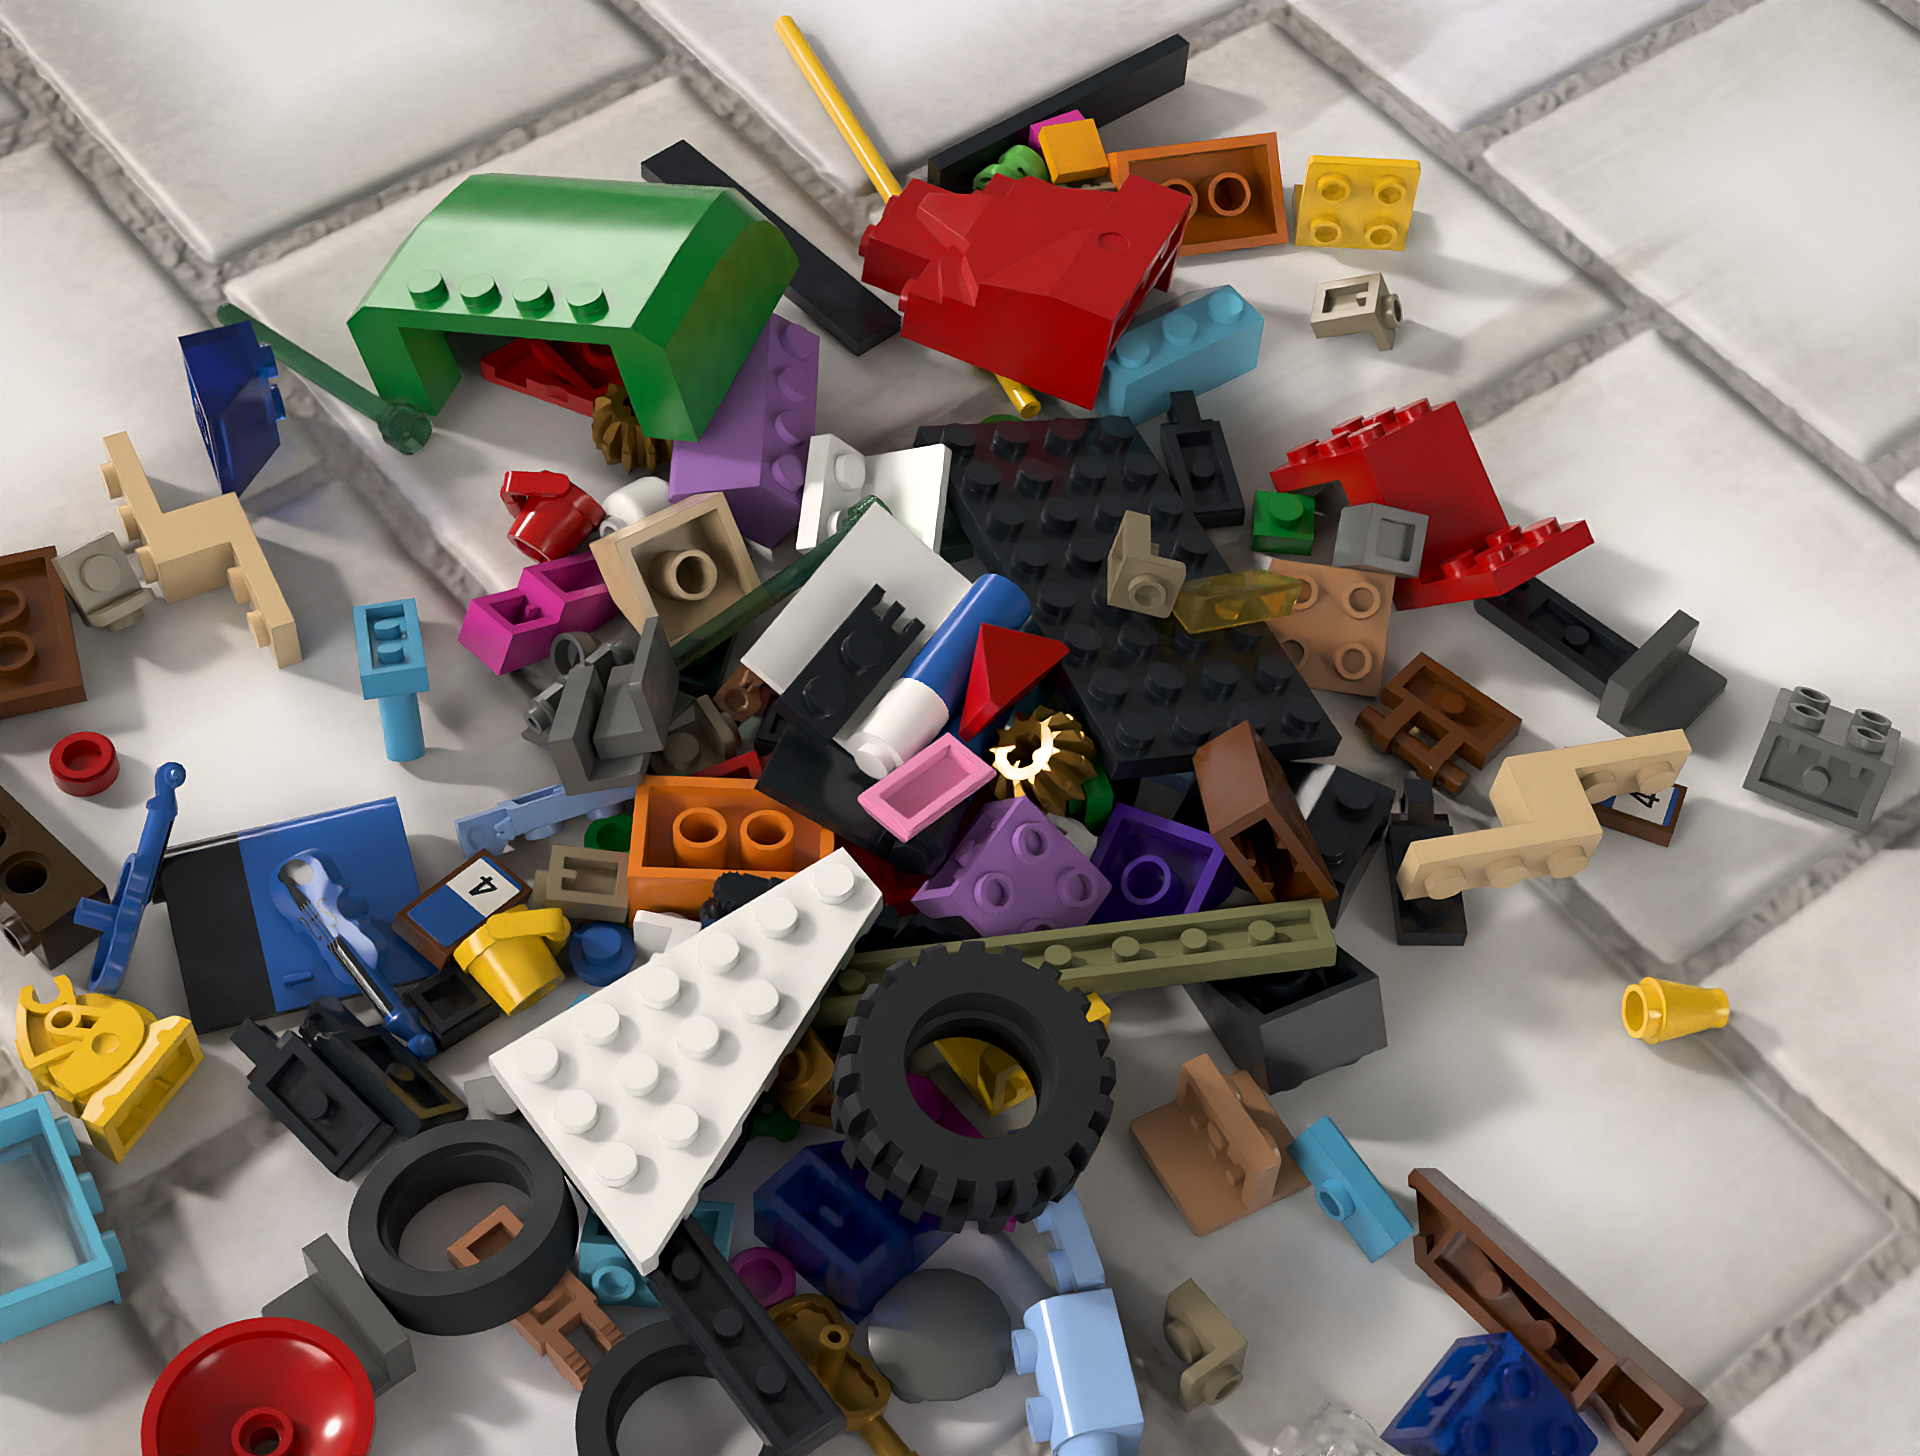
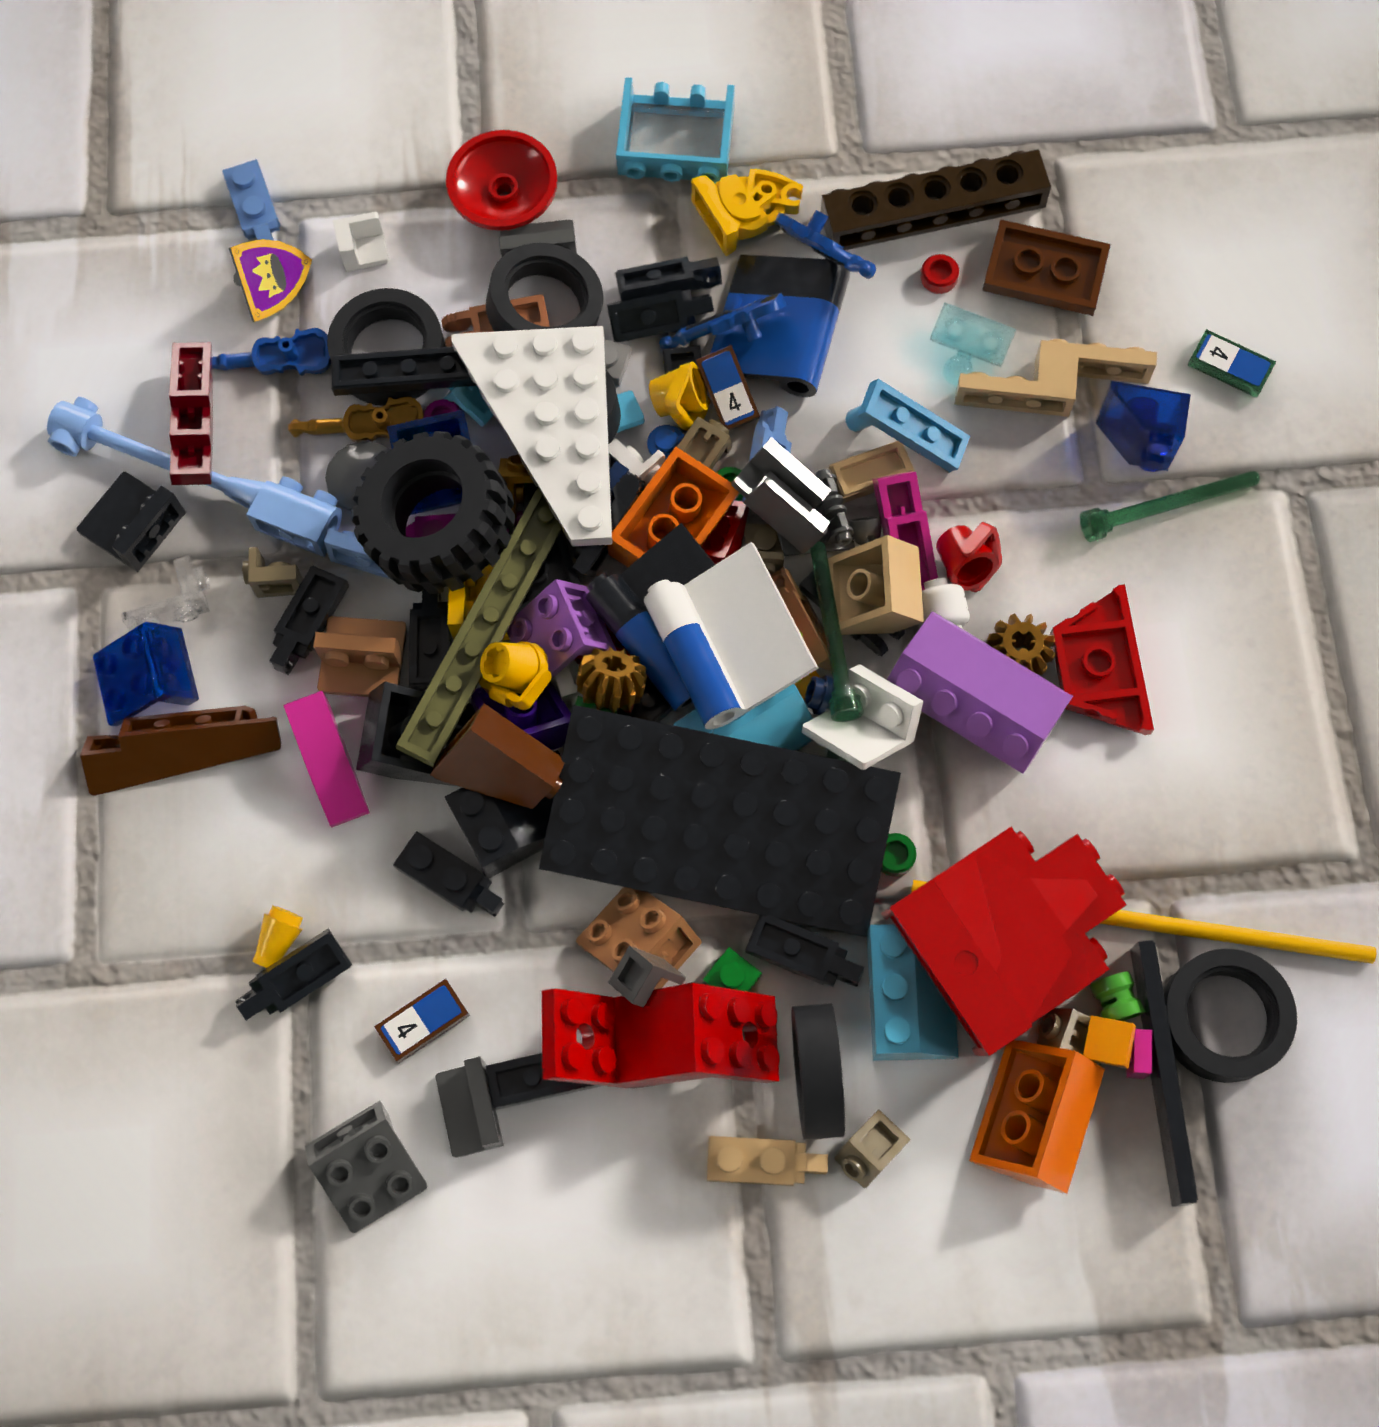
camera: 130 degrees right, 20 degrees up
dark tan bracket [51,532,157,633] -> none
green slope [346,173,800,442] -> none
black tile [641,139,901,357] -> none
black hinge [771,583,926,750] -> none
bright pink tile [858,732,997,843] -> none
red slope [958,622,1070,744] -> none
dark tan bracket [1107,510,1186,618] -> none
clear yellow slope [1172,569,1303,634] -> none
dark azure plate [1285,1115,1414,1263] -> none
yellow bracket [1292,155,1421,251] -> none
reddish brown plate [1355,652,1522,796] -> none
tan bracket [1395,729,1692,900] -> none
none -> black hinge [235,928,352,1020]
none -> black hinge [269,565,349,675]
none -> dark pink slope [283,691,370,828]
none -> black hinge [409,589,451,690]
none -> yellow piece [479,641,552,710]
none -> tan hinge [707,1136,828,1186]
none -> black tyre [791,1003,845,1140]
none -> tan tile [829,441,915,503]
none -> clear light blue plate [930,302,1016,386]
none -> black tyre [1163,949,1297,1083]
none -> tile [1188,329,1276,398]

